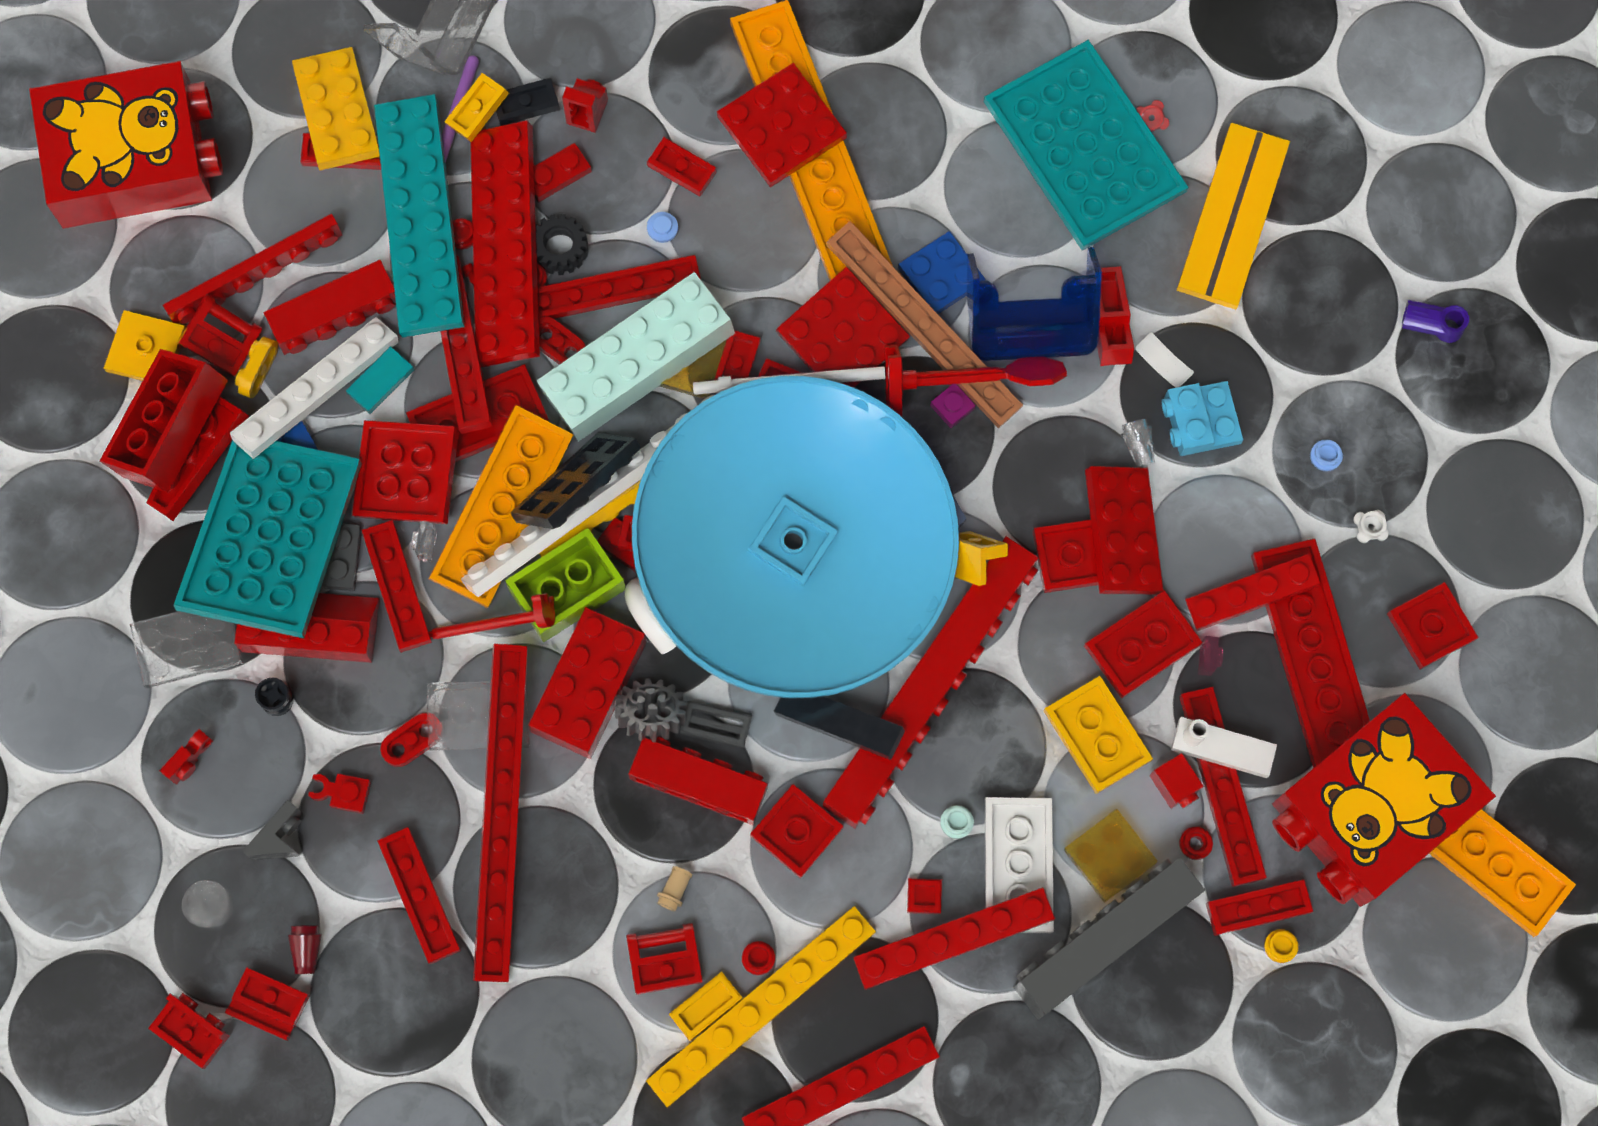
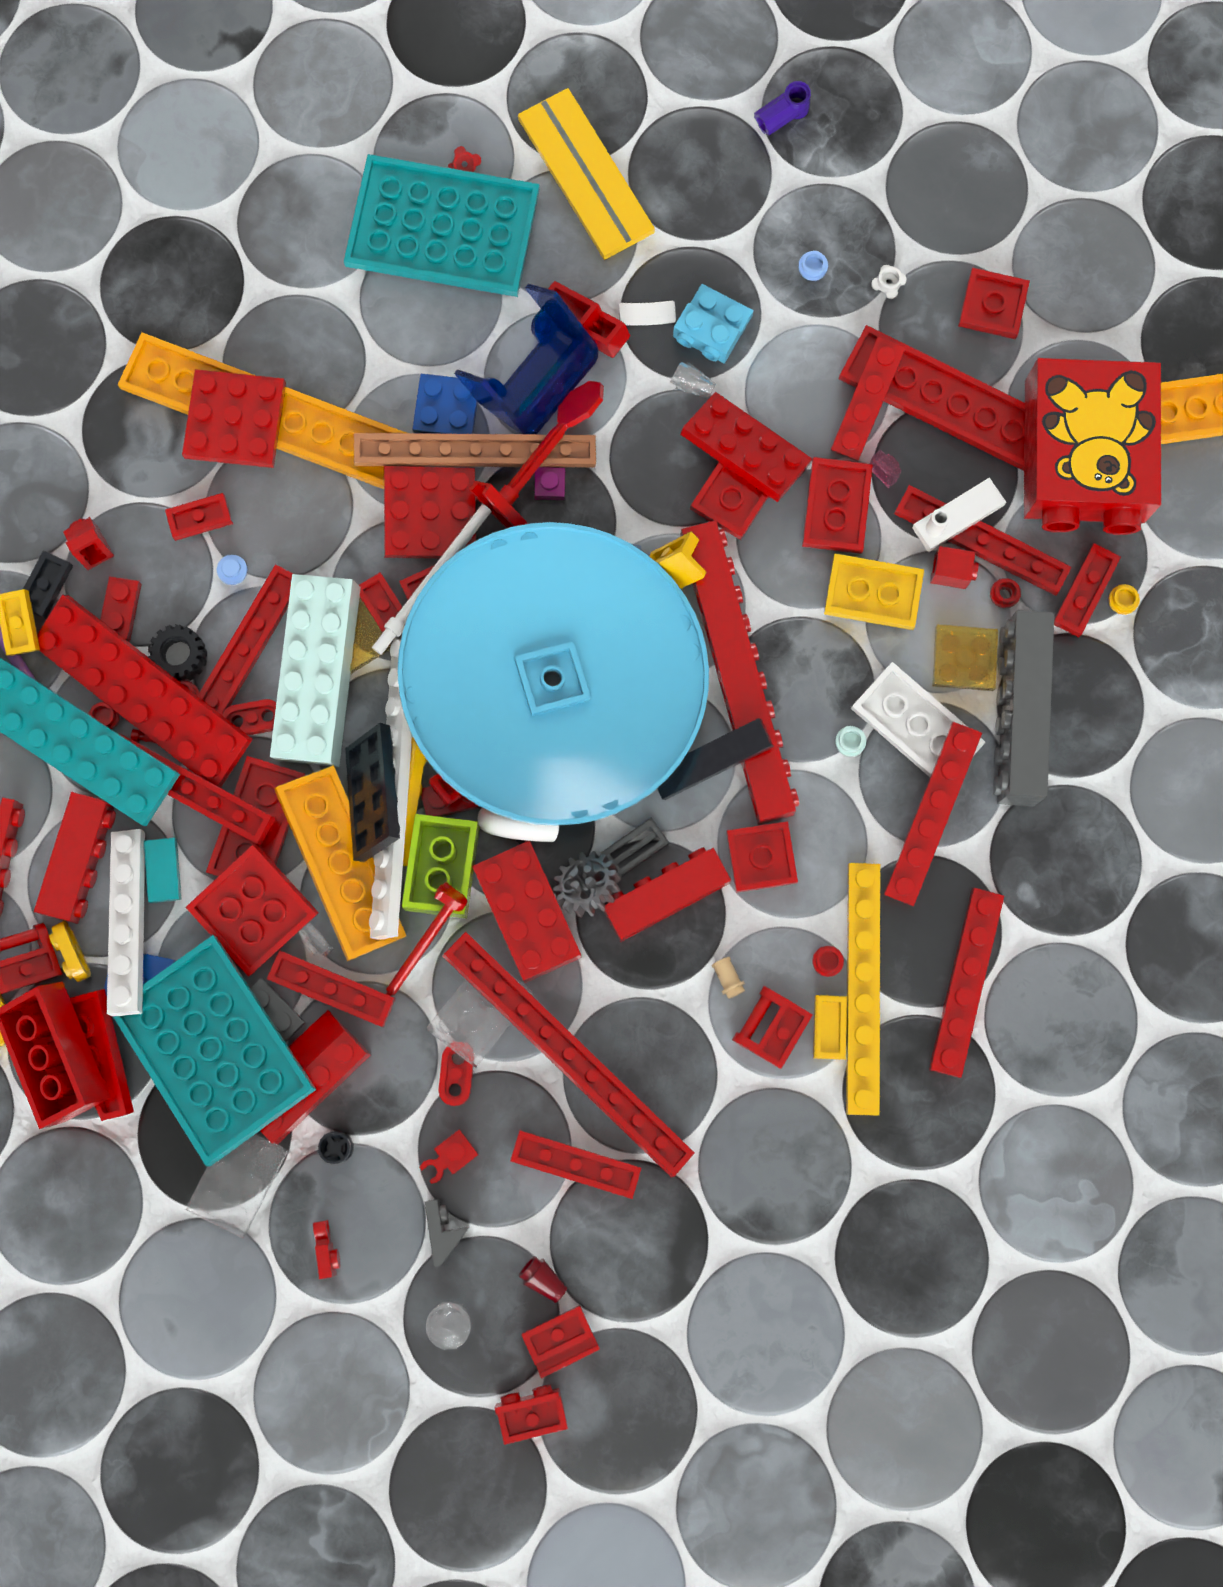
camera: 45 degrees left, 5 degrees up
red tile [907,878,942,915] -> none

